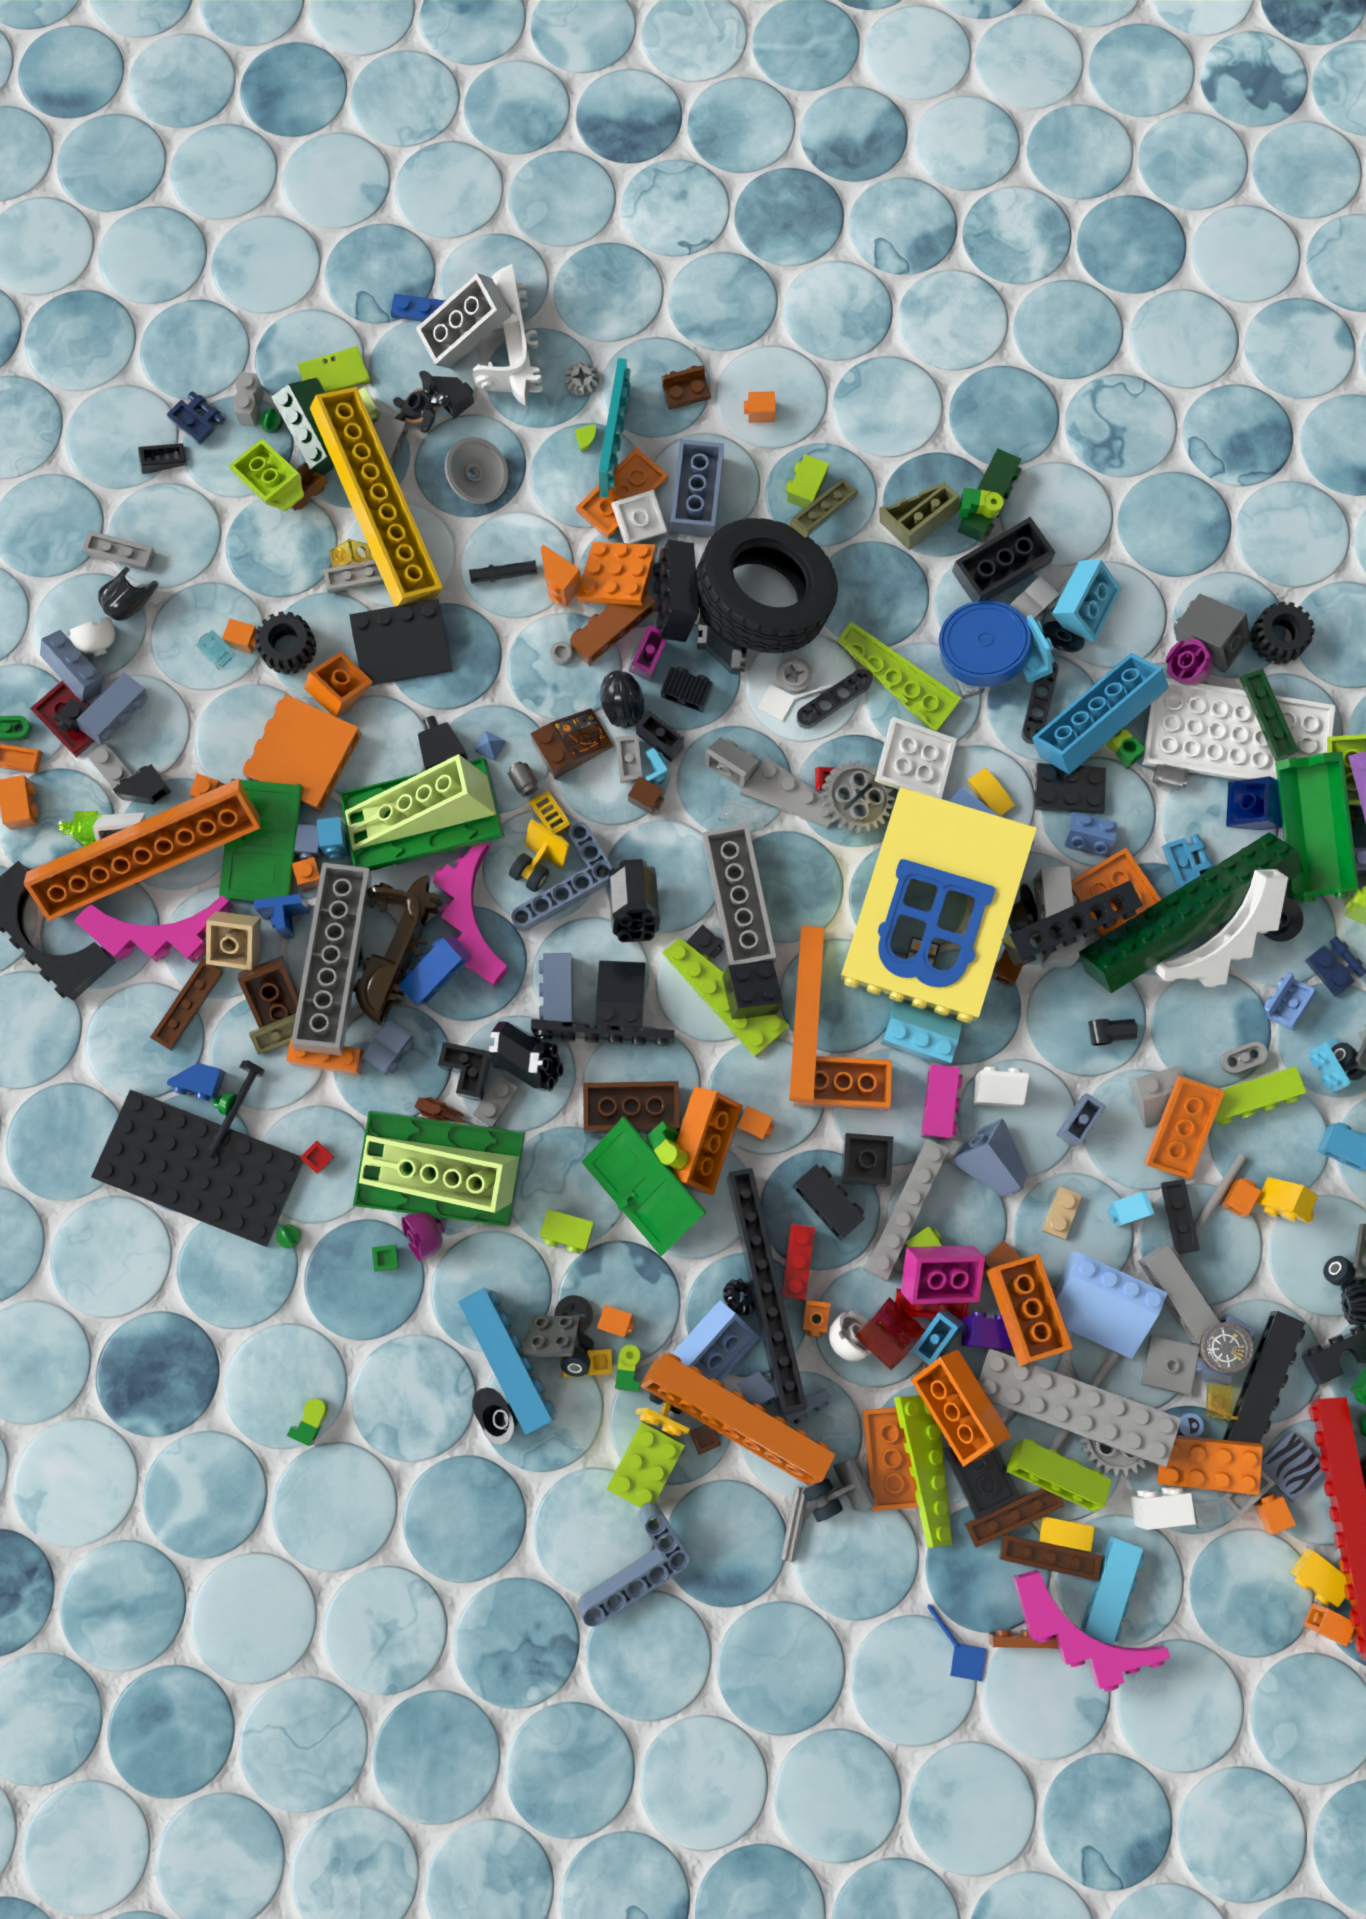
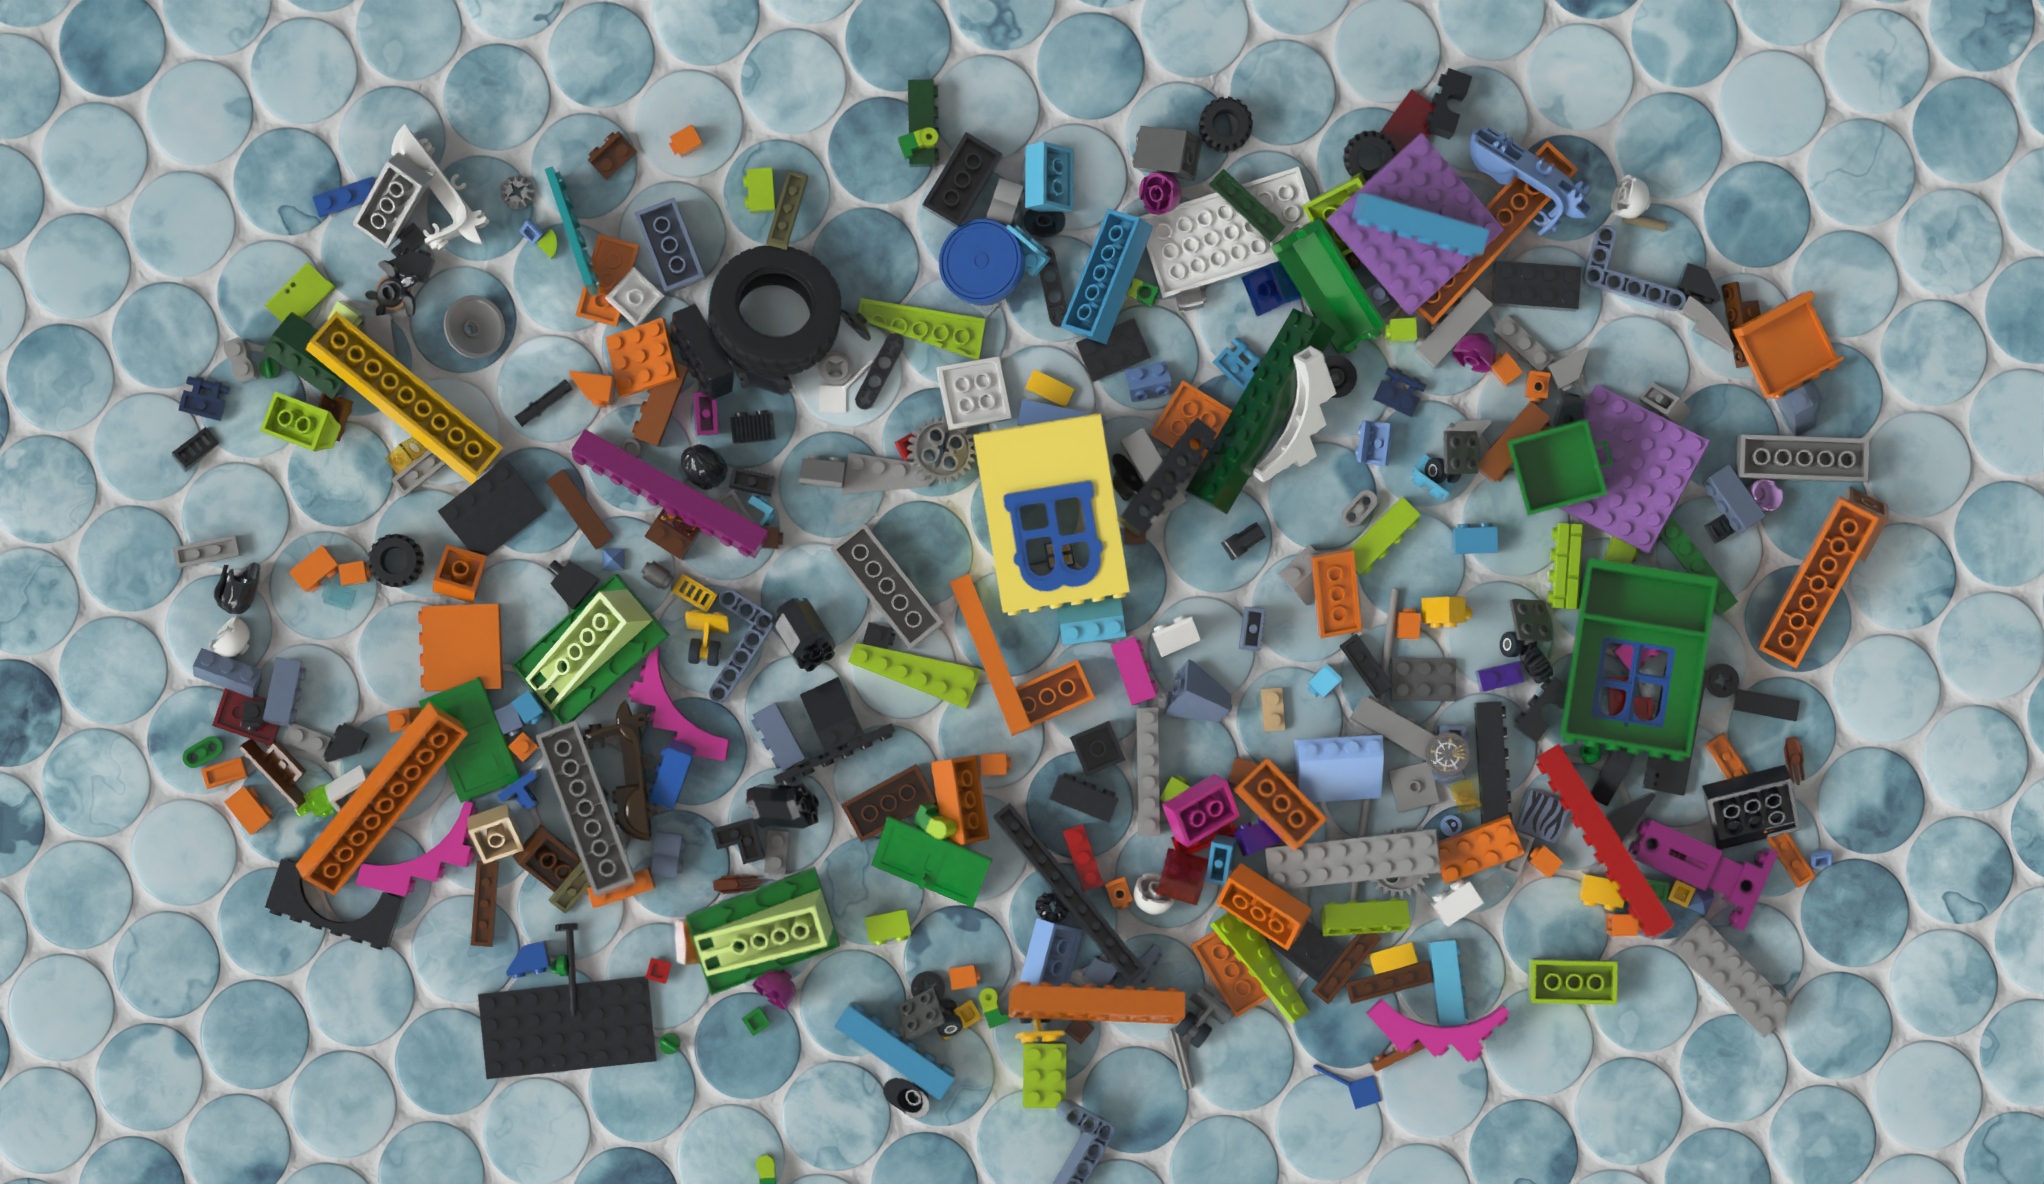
camera: 25 degrees left, 10 degrees up
black brick [722,960,783,1019] -> none
olive wedge [879,482,960,550] -> none
none -> reddish brown bracket [239,739,309,809]
none -> orange brick [289,545,340,593]
none -> black plate [391,223,427,258]
none -> medium blue slope [519,218,543,246]
none -> reddish brown tile [545,469,613,550]
none -> magenta brick [571,429,768,559]
none -> clear orange brick [675,919,700,965]
none -> black dish [841,309,871,341]
none -> dark grey plate [1391,658,1456,702]
none -> dark purple brick [1475,661,1524,692]
none -> lime brick [1528,959,1618,1005]

